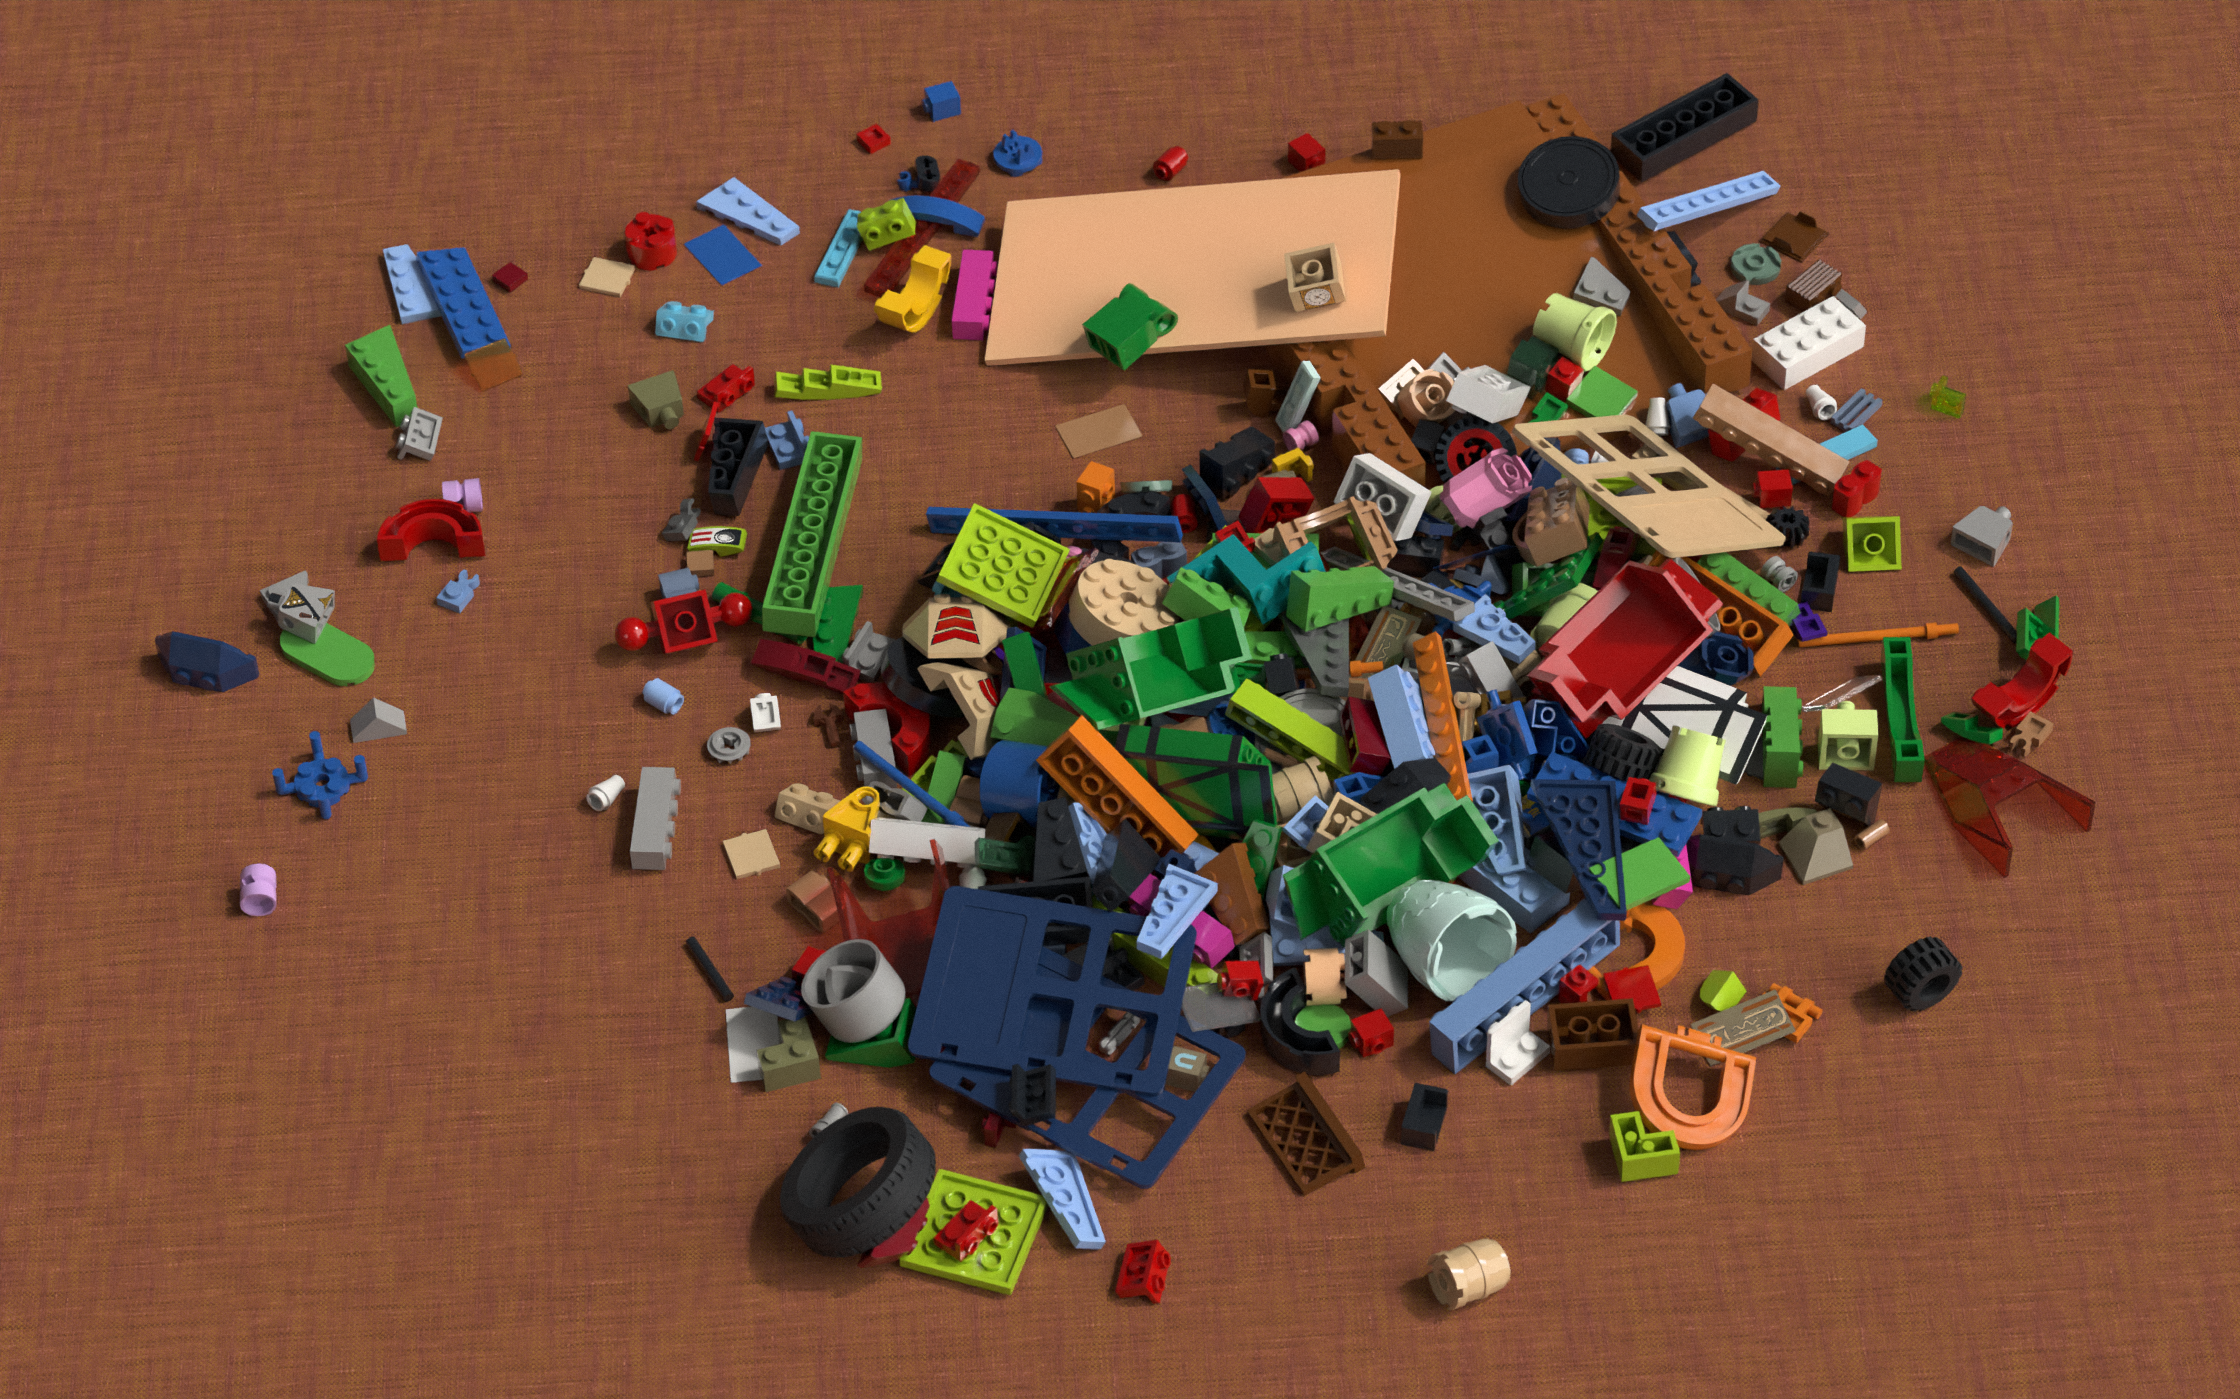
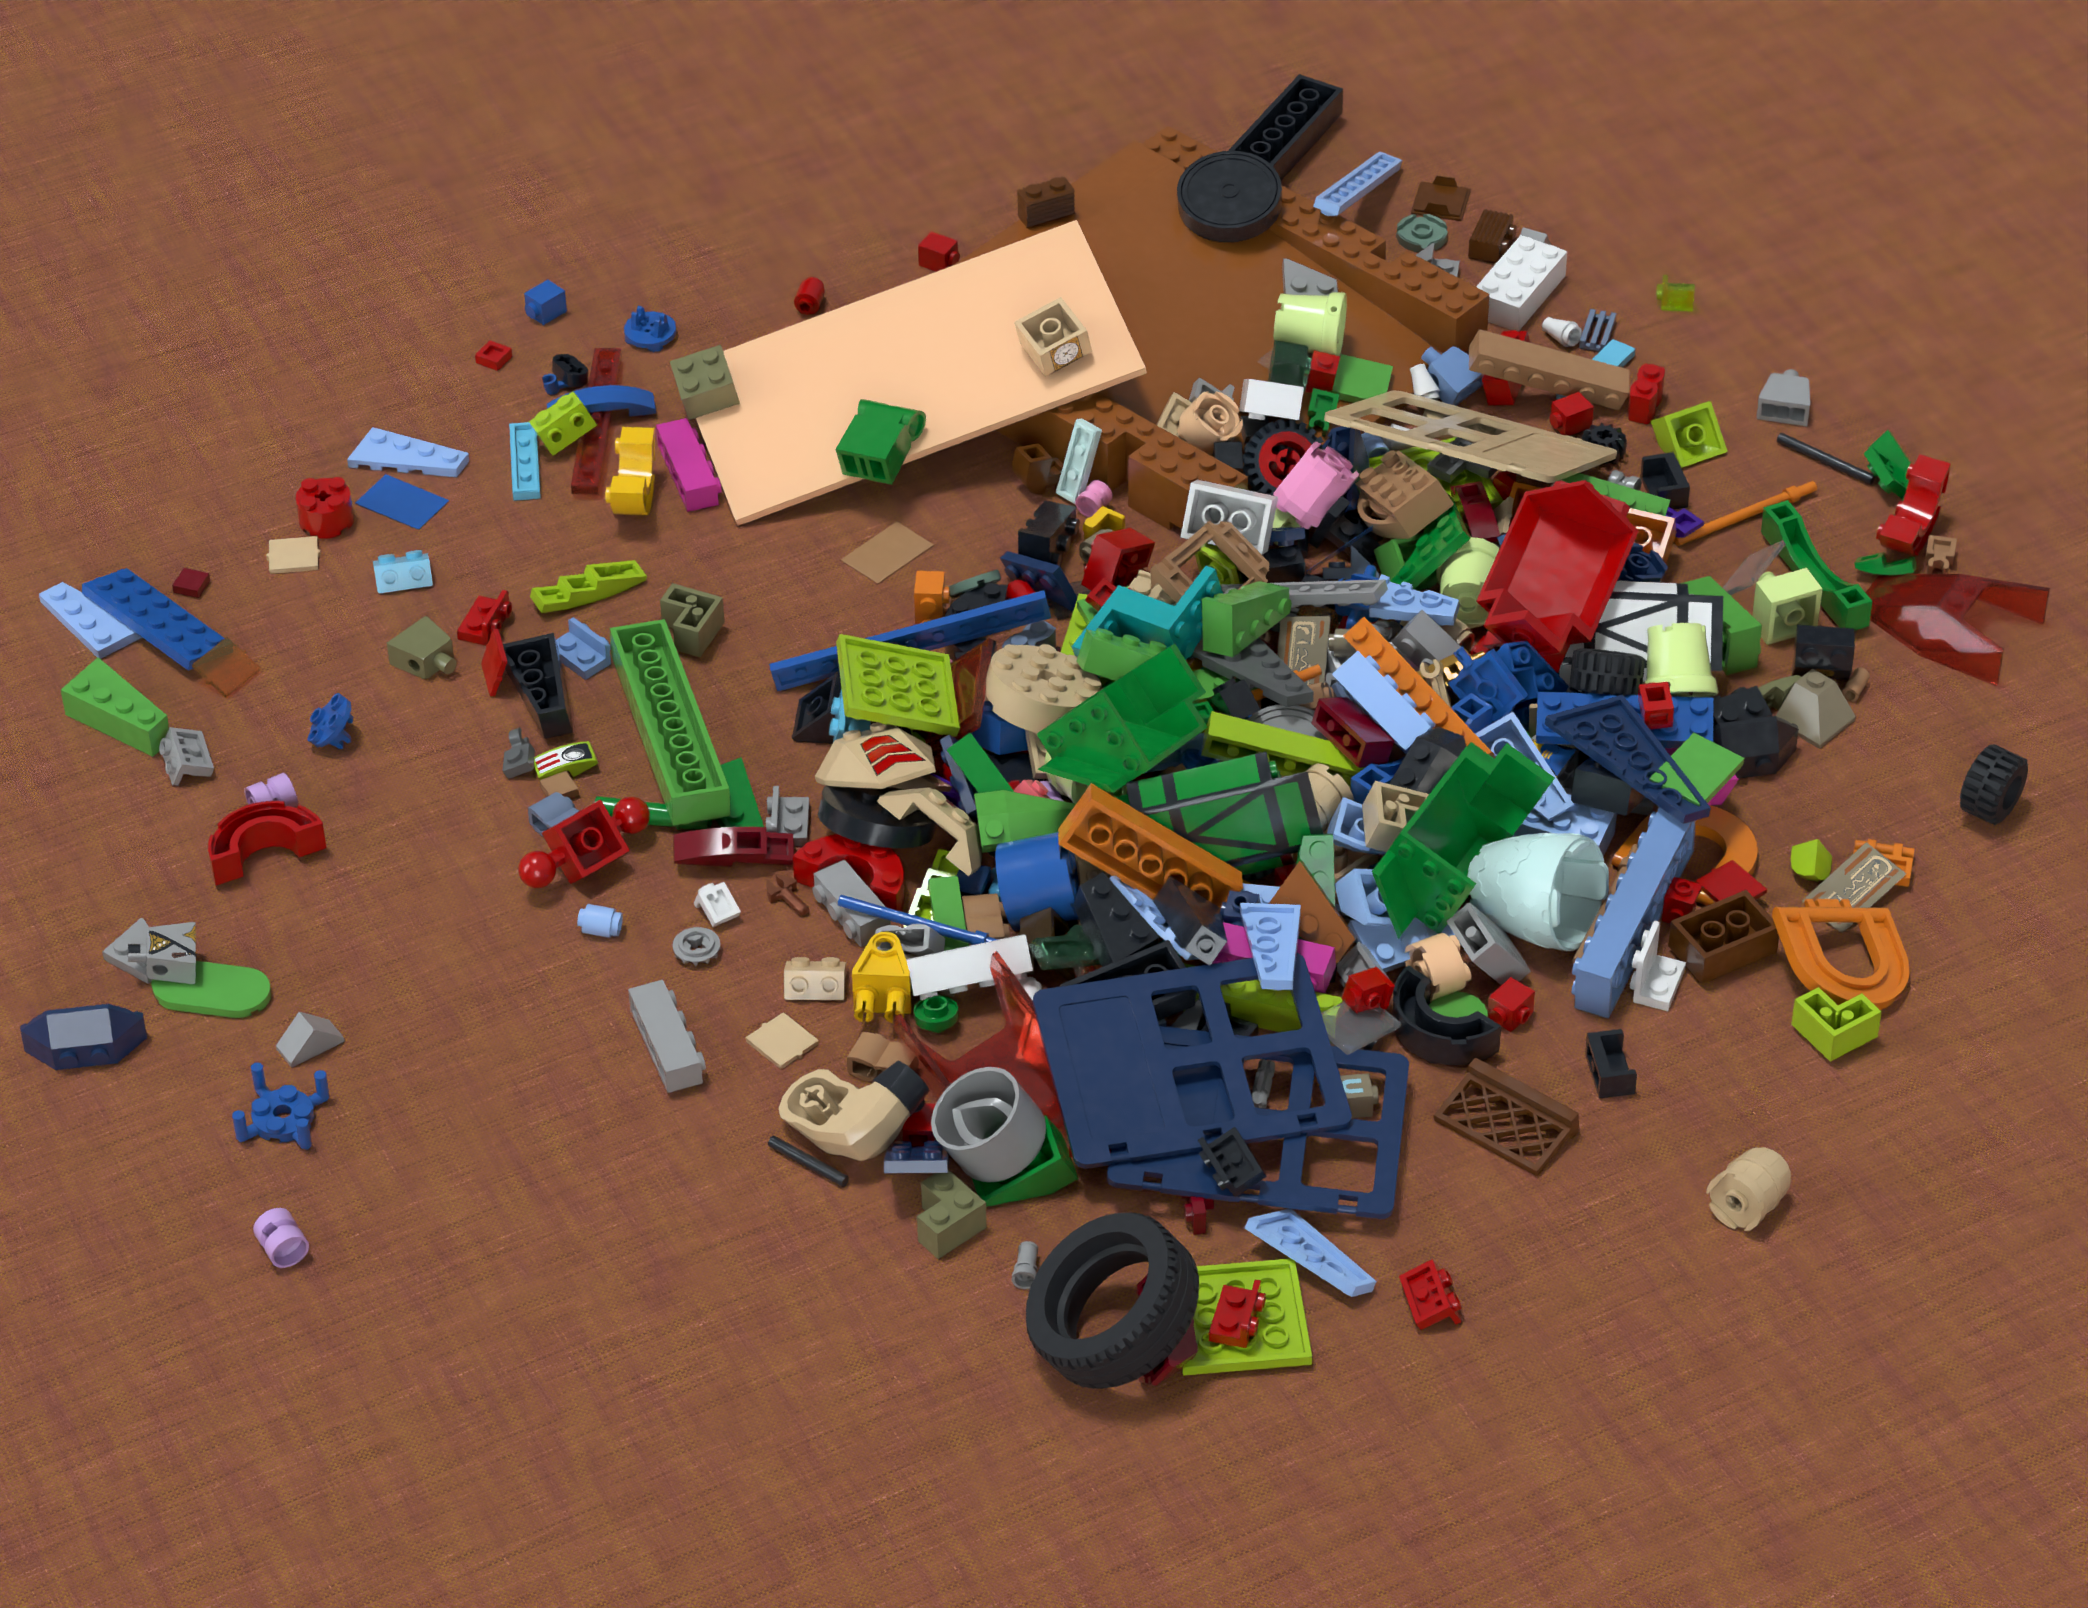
camera: 25 degrees left, 5 degrees down
medium blue plate [436,569,480,613] -> none
white cone [586,775,625,811] -> none
white sticker [726,1007,779,1082] -> none
none -> blue plate [307,693,353,749]
none -> olive brick [660,583,725,657]
none -> olive brick [670,345,740,420]
none -> tan piece [778,1060,930,1161]

